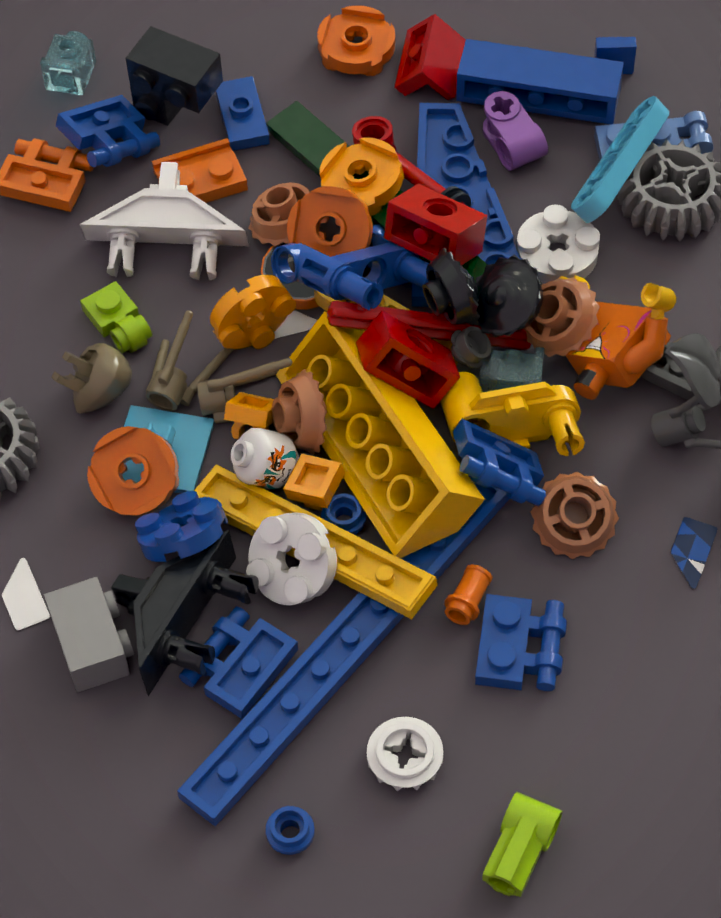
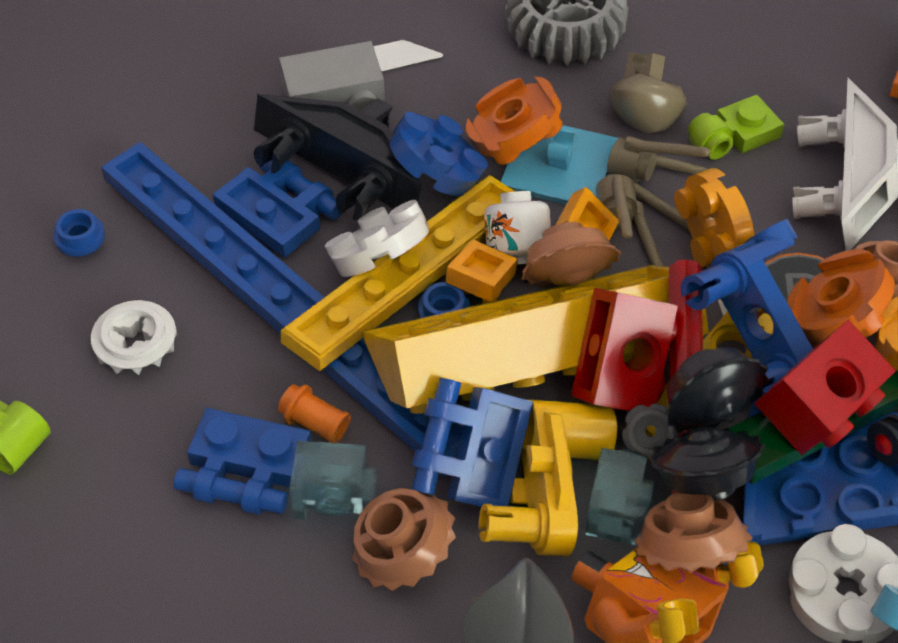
camera: 95 degrees right, 5 degrees down
none -> clear light blue brick [289,441,377,520]

